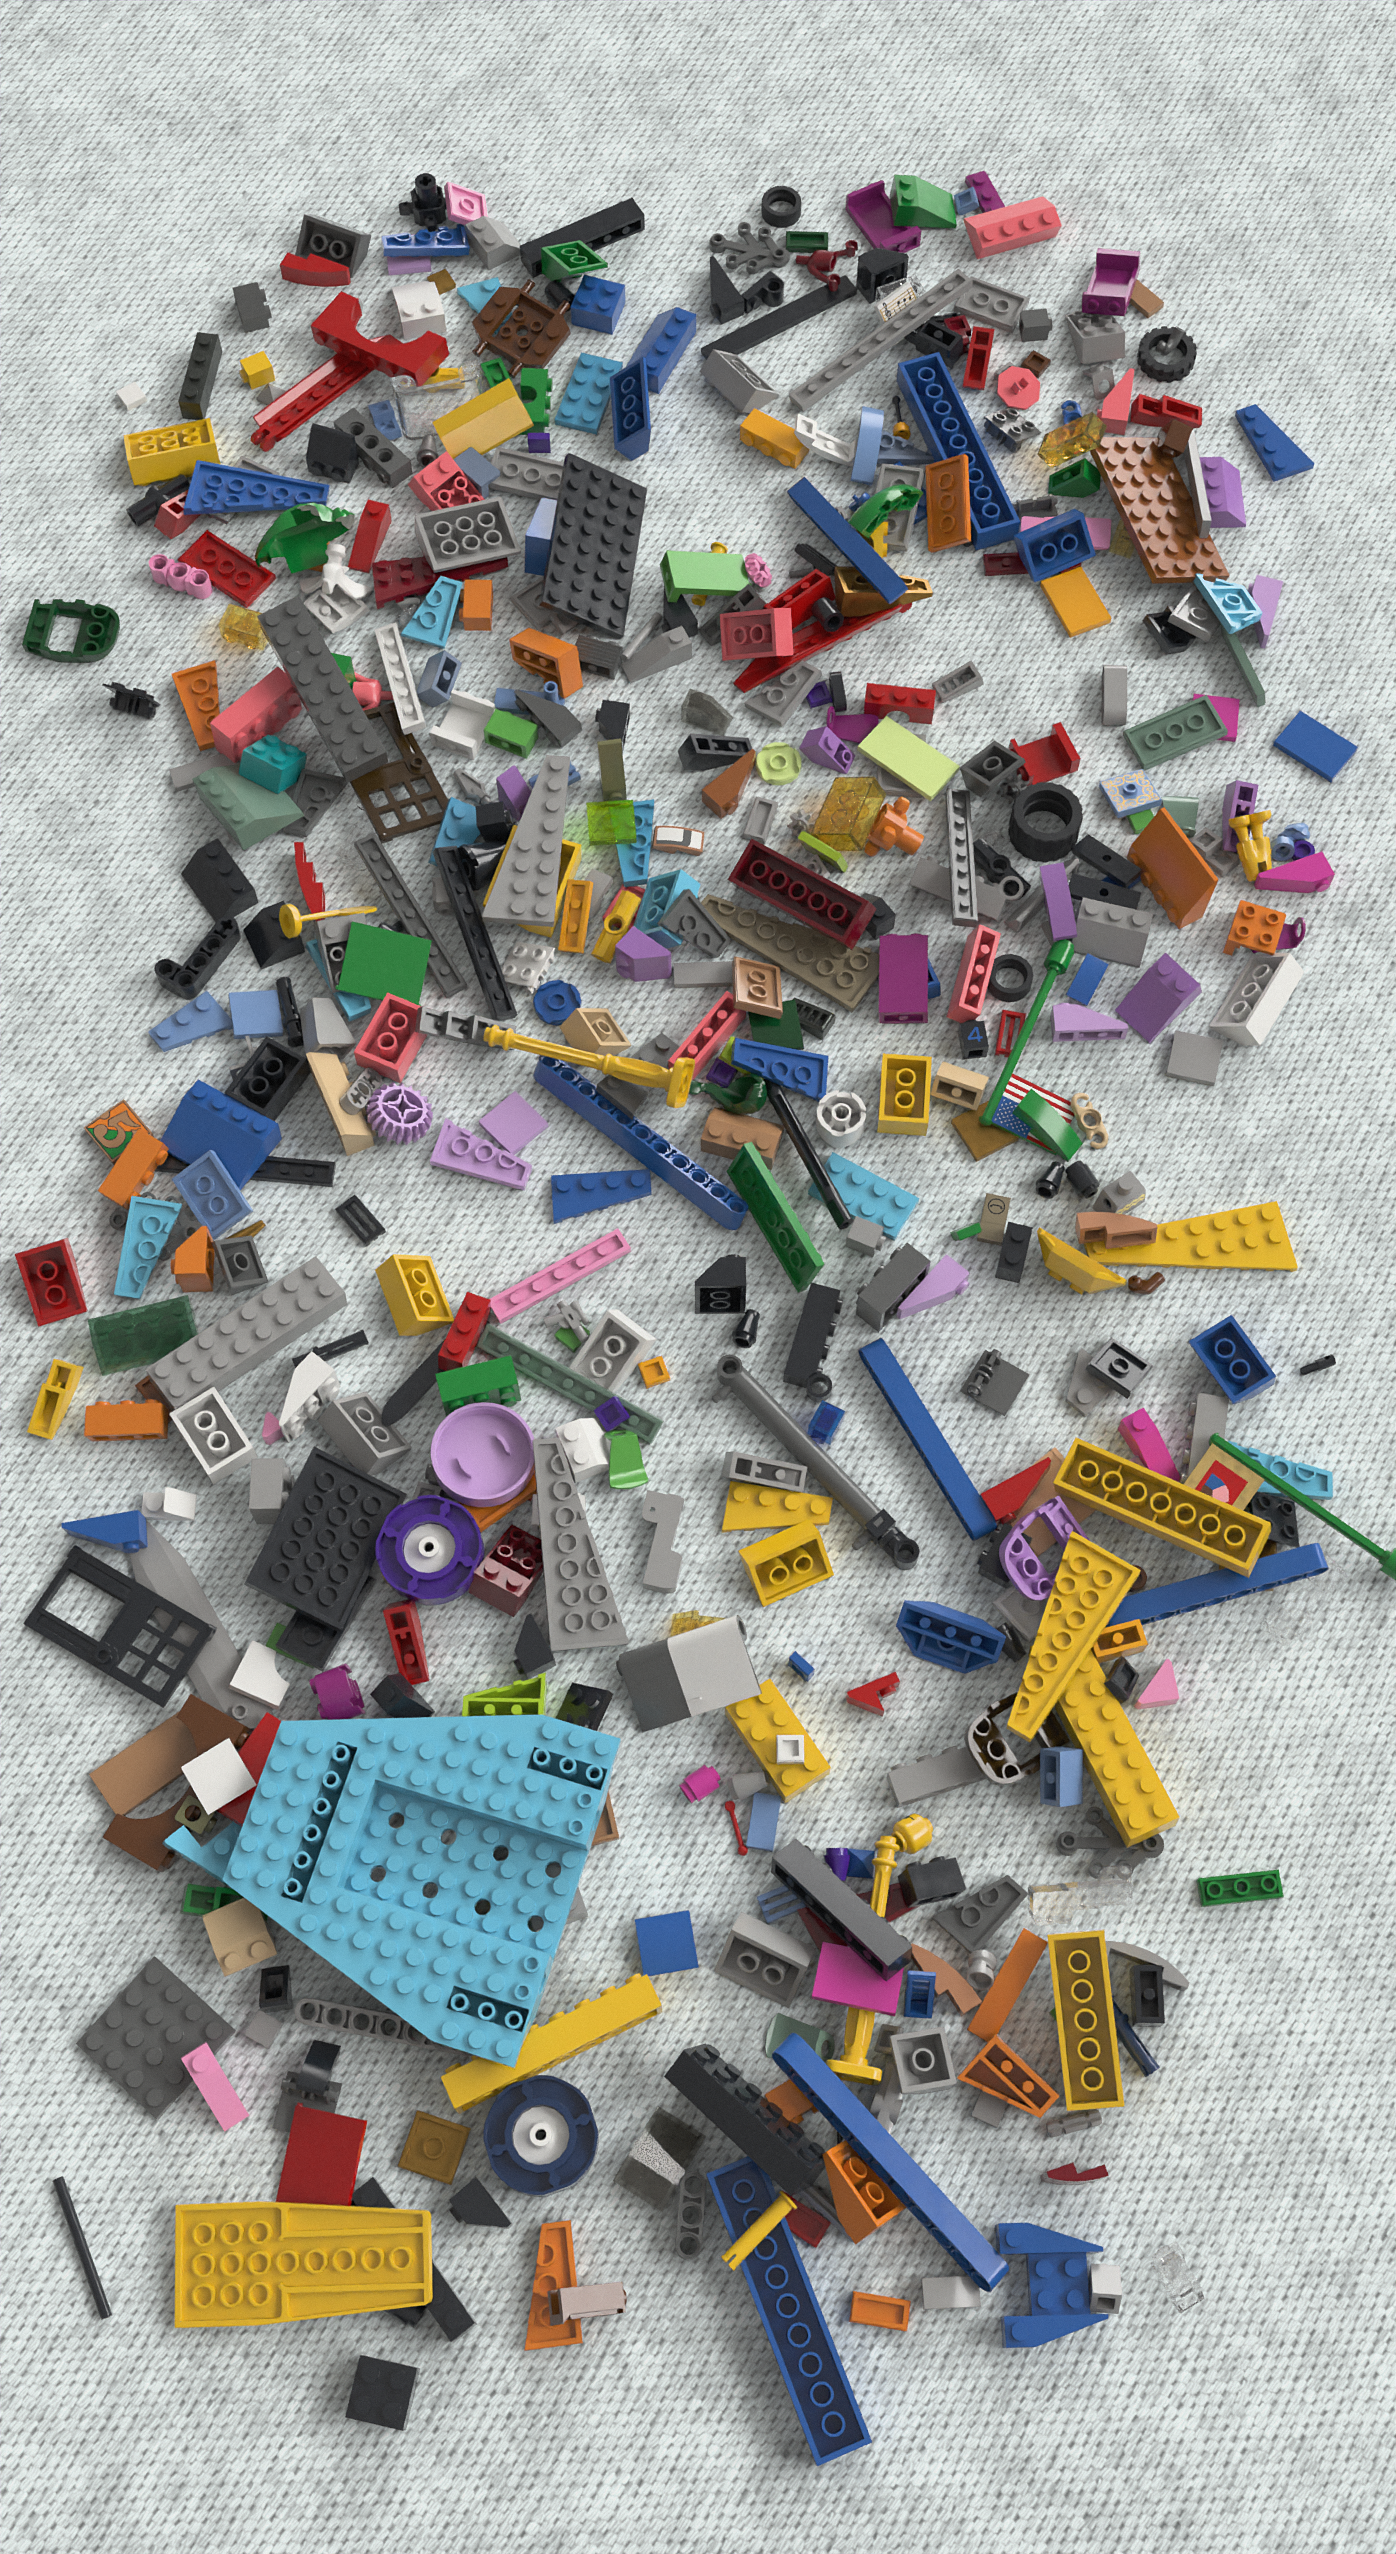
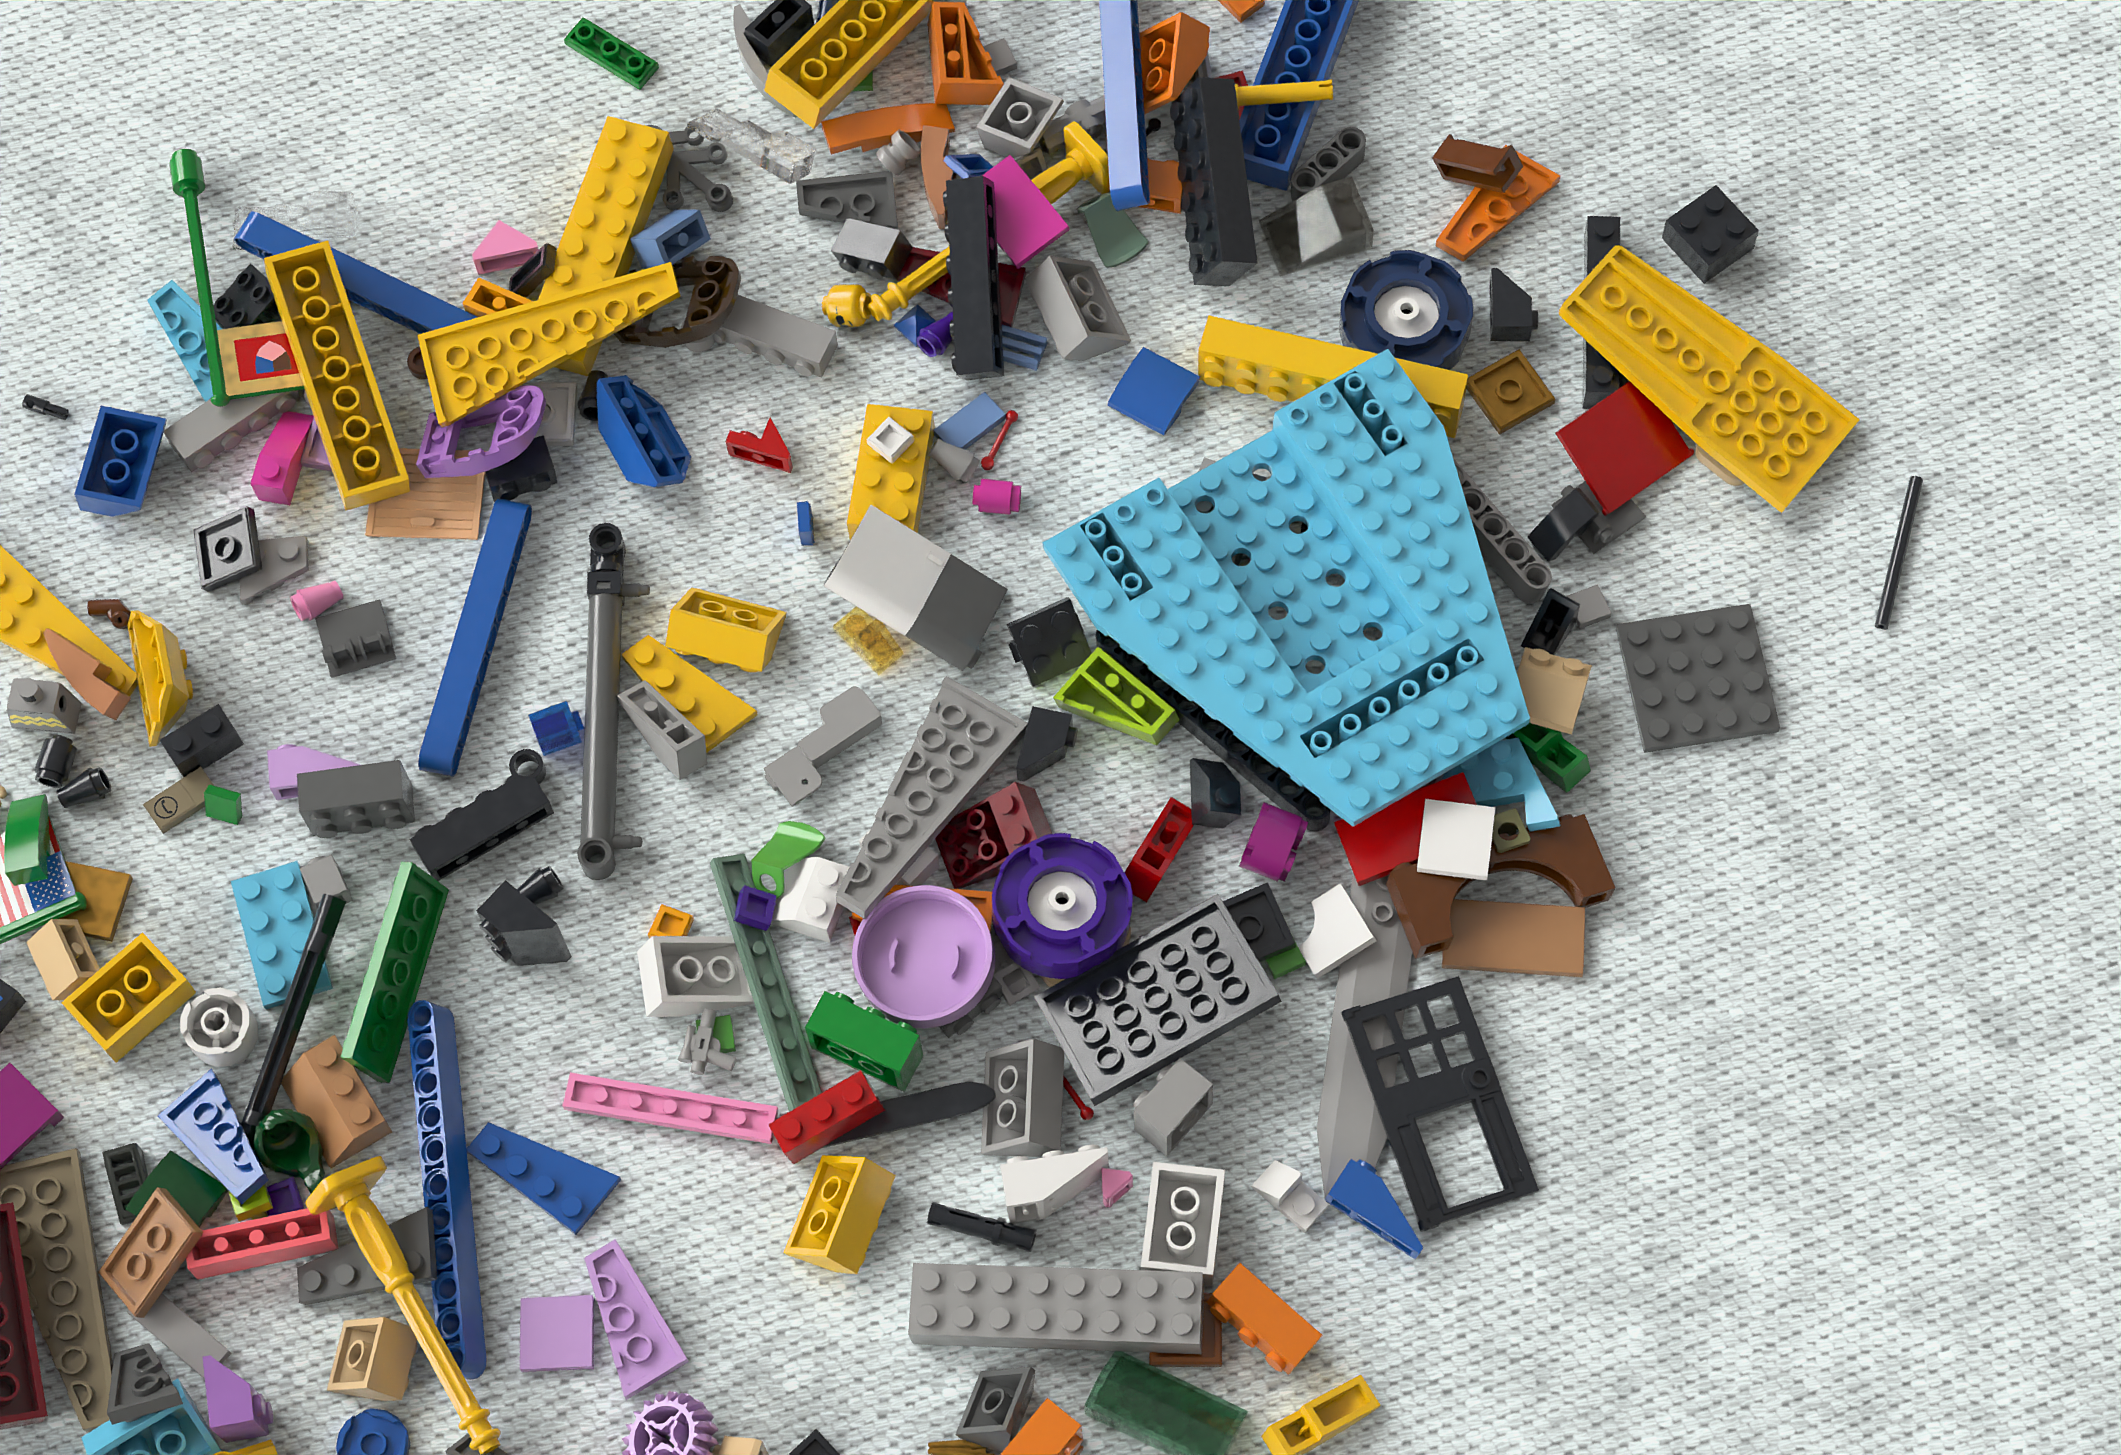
camera: 135 degrees left, 0 degrees up
bright pink slope [181,2042,249,2132] -> none
black tile [335,1195,386,1247] -> none
red slope [980,1457,1051,1526] -> none
none -> bright pink cone [290,581,343,621]

